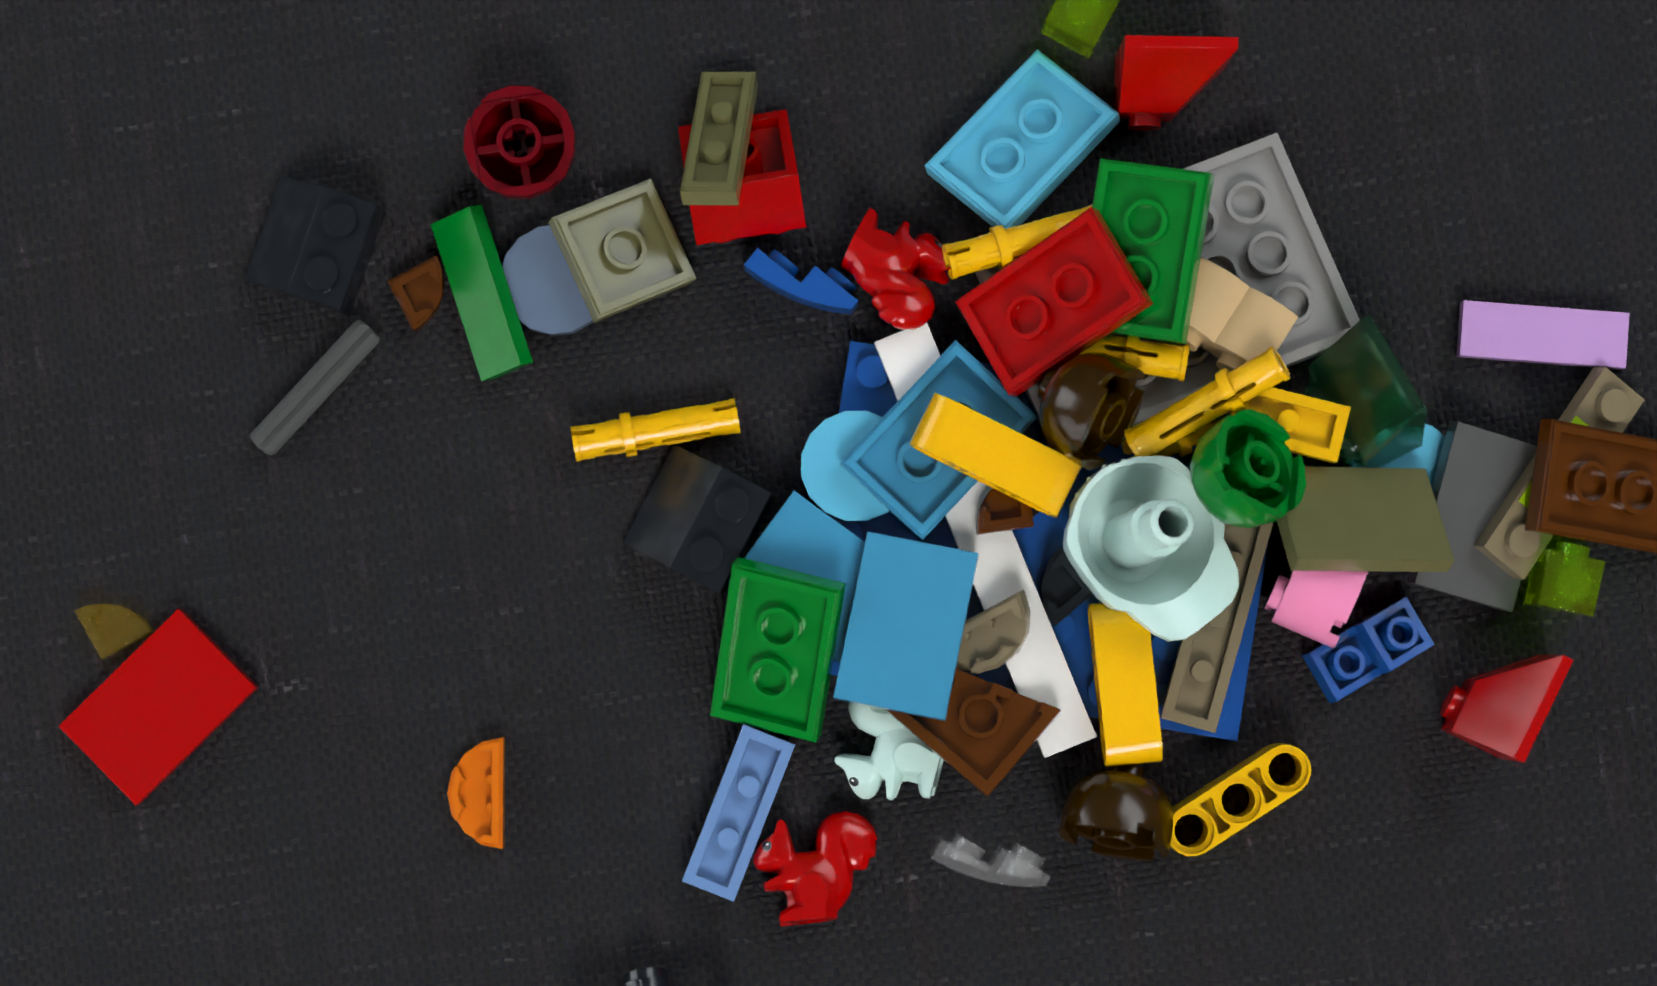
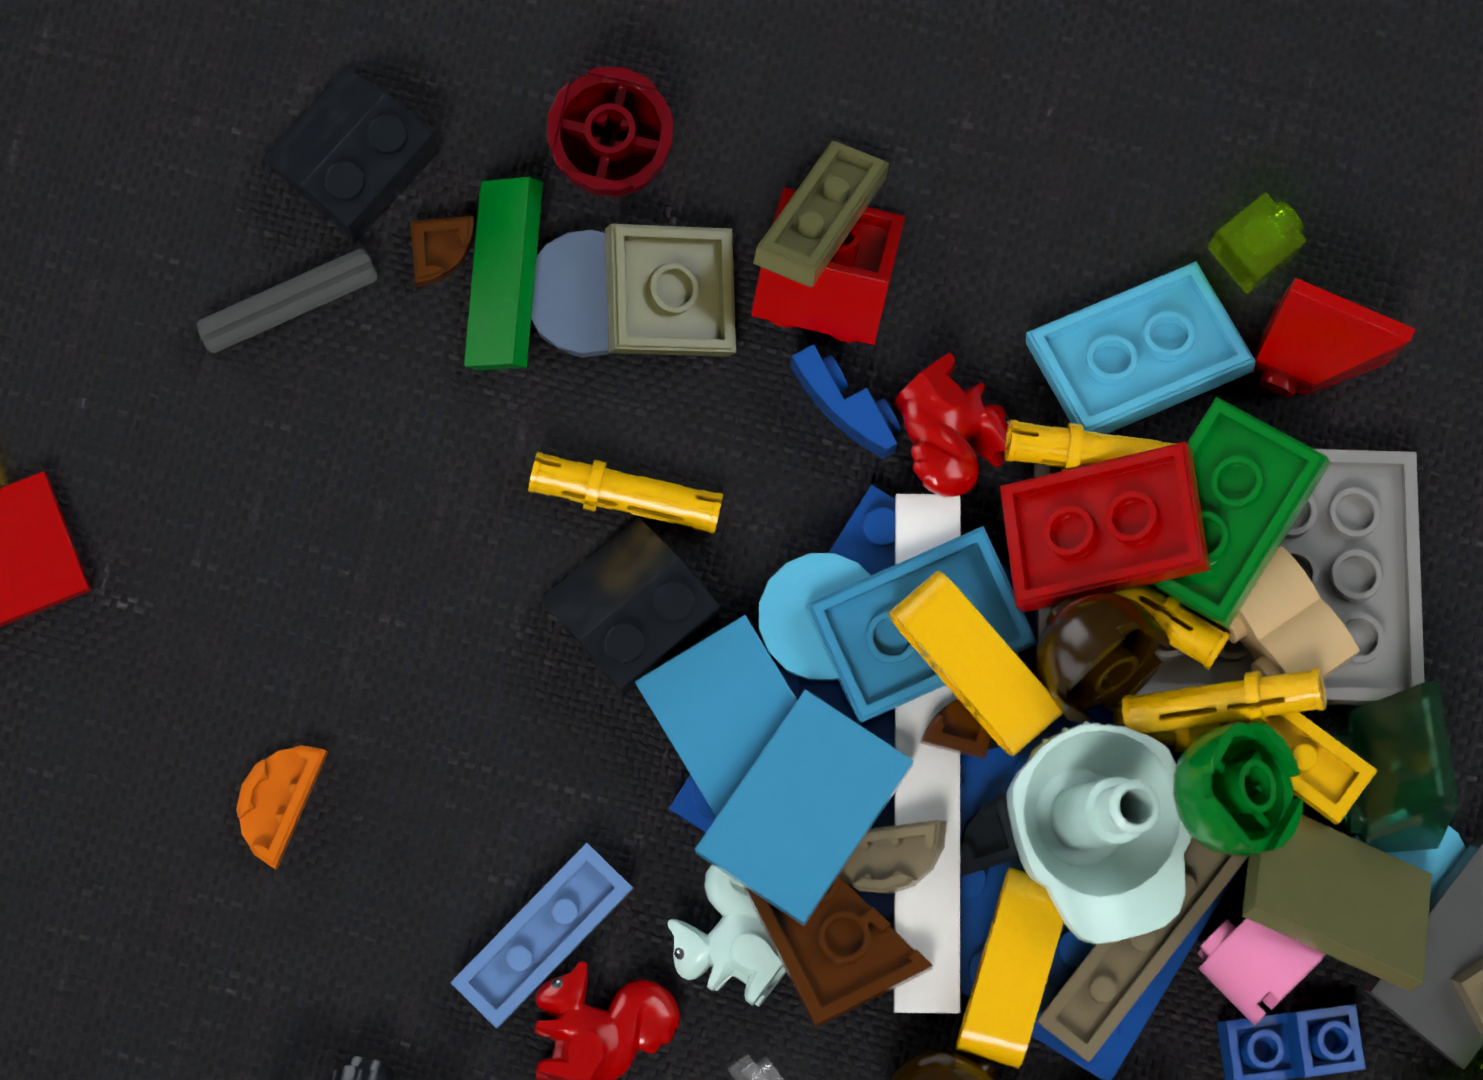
camera: 20 degrees right, 5 degrees down
green tile [710,557,846,743] -> none

